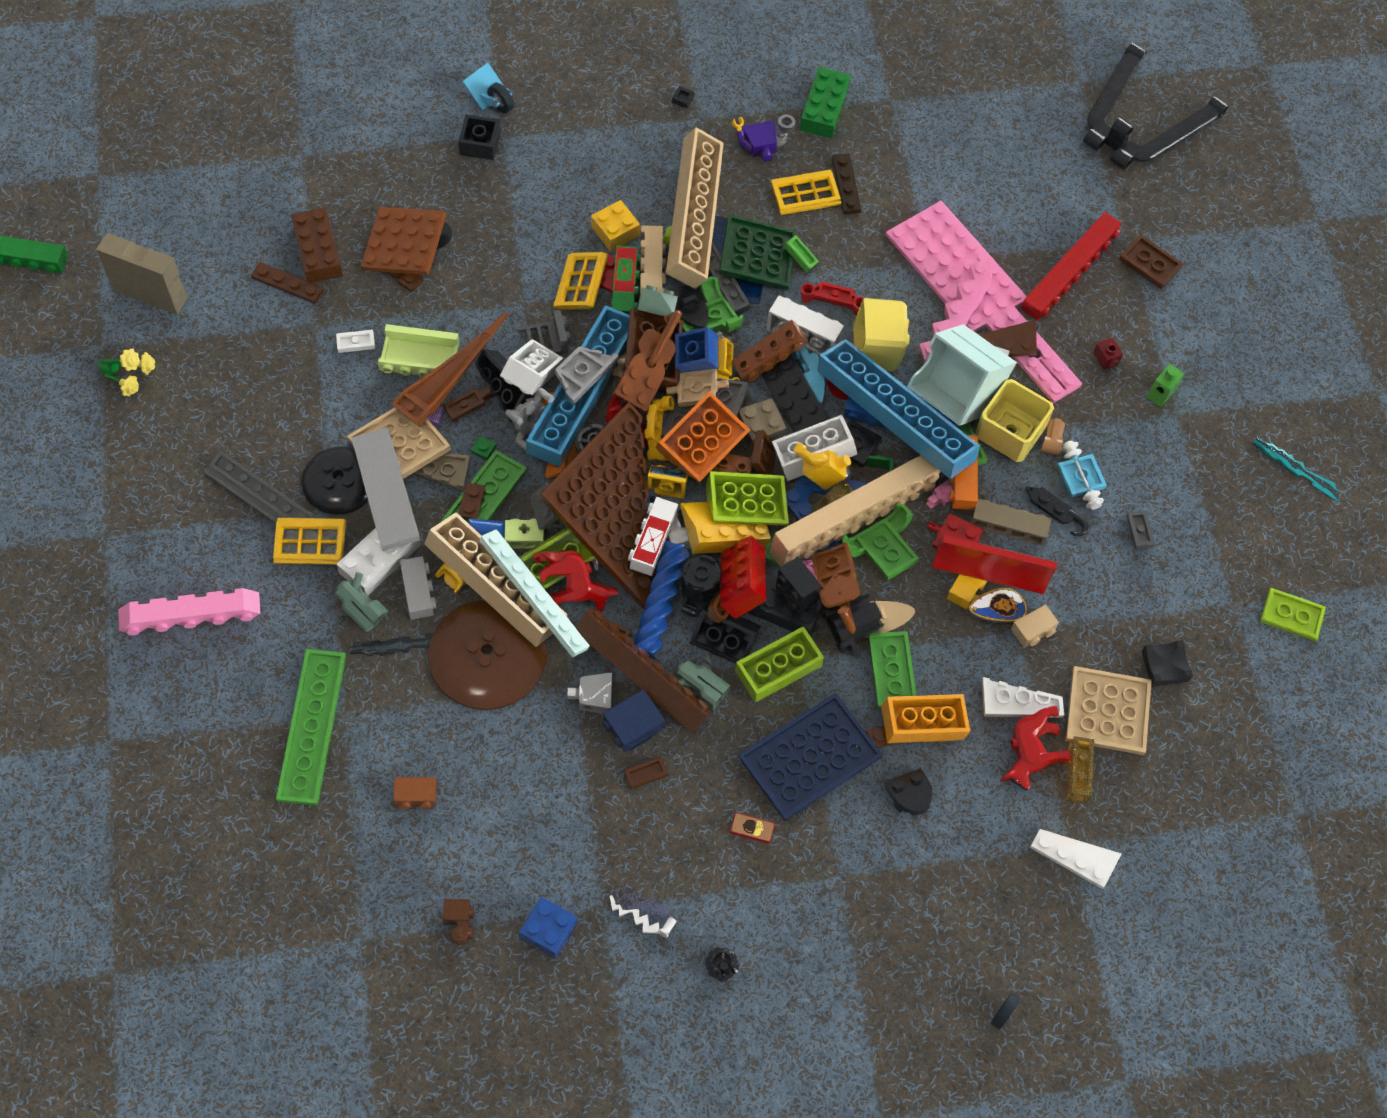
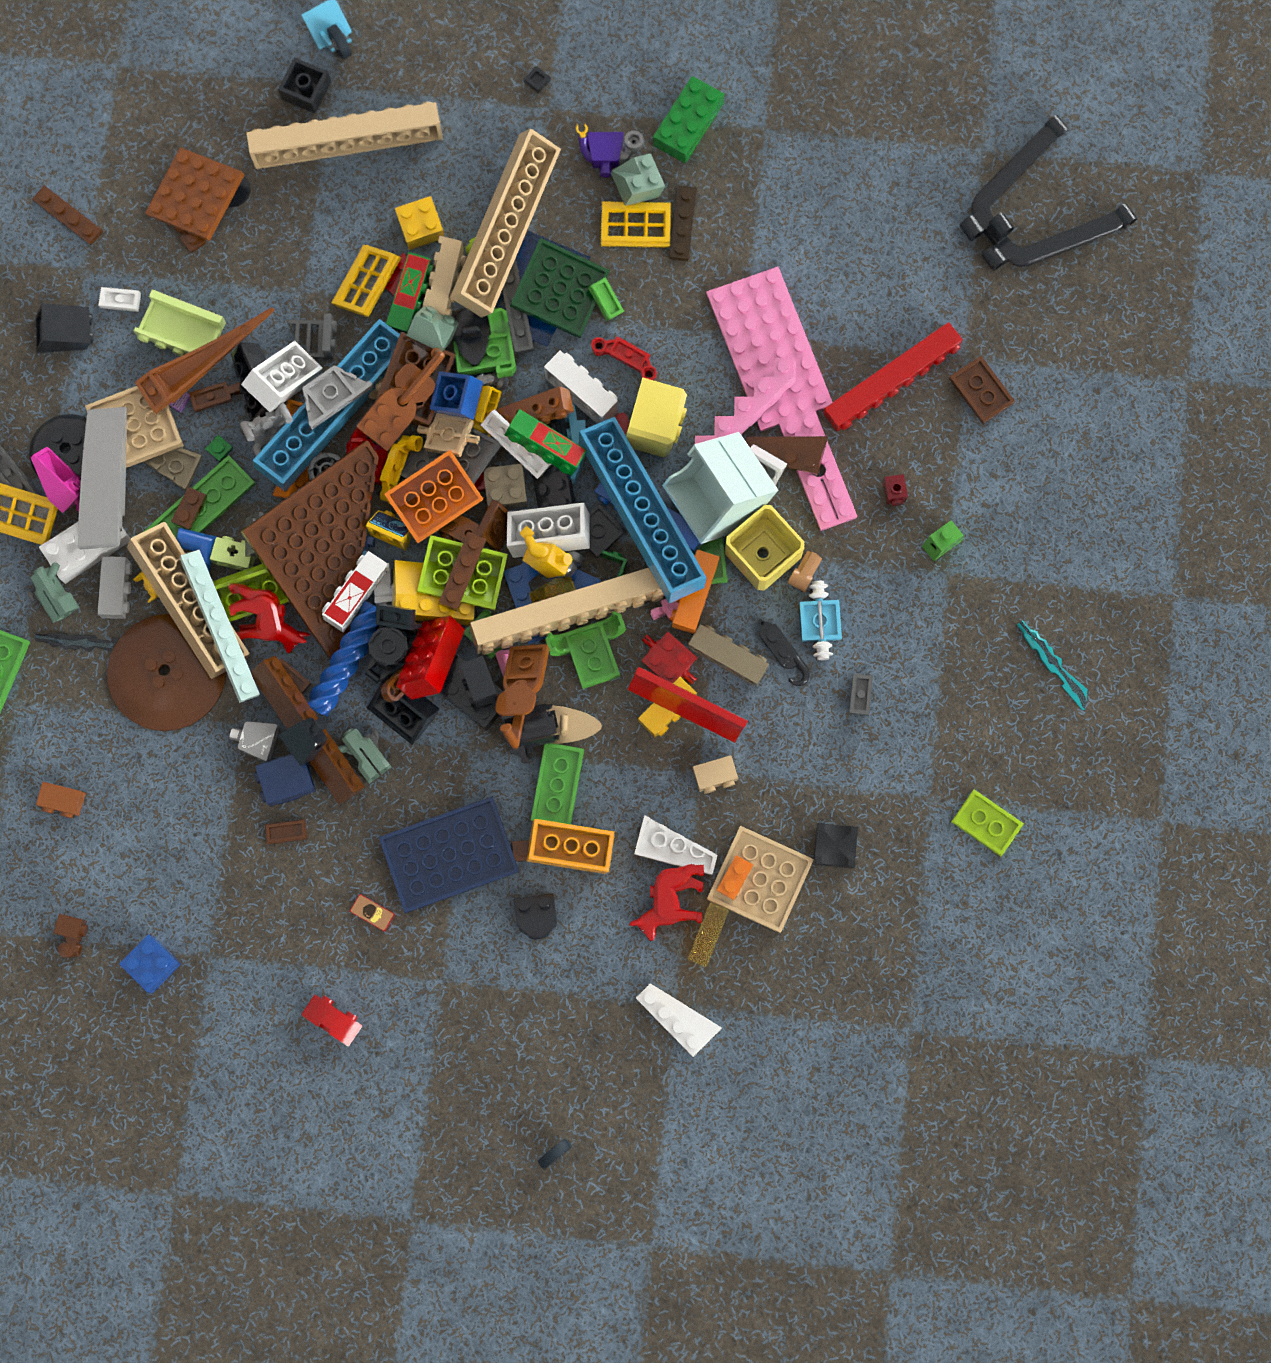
camera: 20 degrees right, 15 degrees up
reddish brown brick [291,207,343,283] -> none
piece [610,885,678,938] -> none
black piece [705,947,739,982] -> none
lime brick [735,626,824,703] -> none
shield [968,588,1027,623] -> none
none -> dark pink slope [31,447,81,513]
none -> black slope [35,303,93,353]
none -> tan brick [247,102,443,169]
none -> black torso [278,717,327,766]
none -> red brick [301,994,362,1046]
none -> black panel [375,604,422,630]
none -> reddish brown plate [438,532,486,612]
none -> white plate [481,410,551,479]
none -> green brick [504,409,587,476]
none -> sand green slope [611,153,665,206]
none -> orange plate [716,855,753,901]

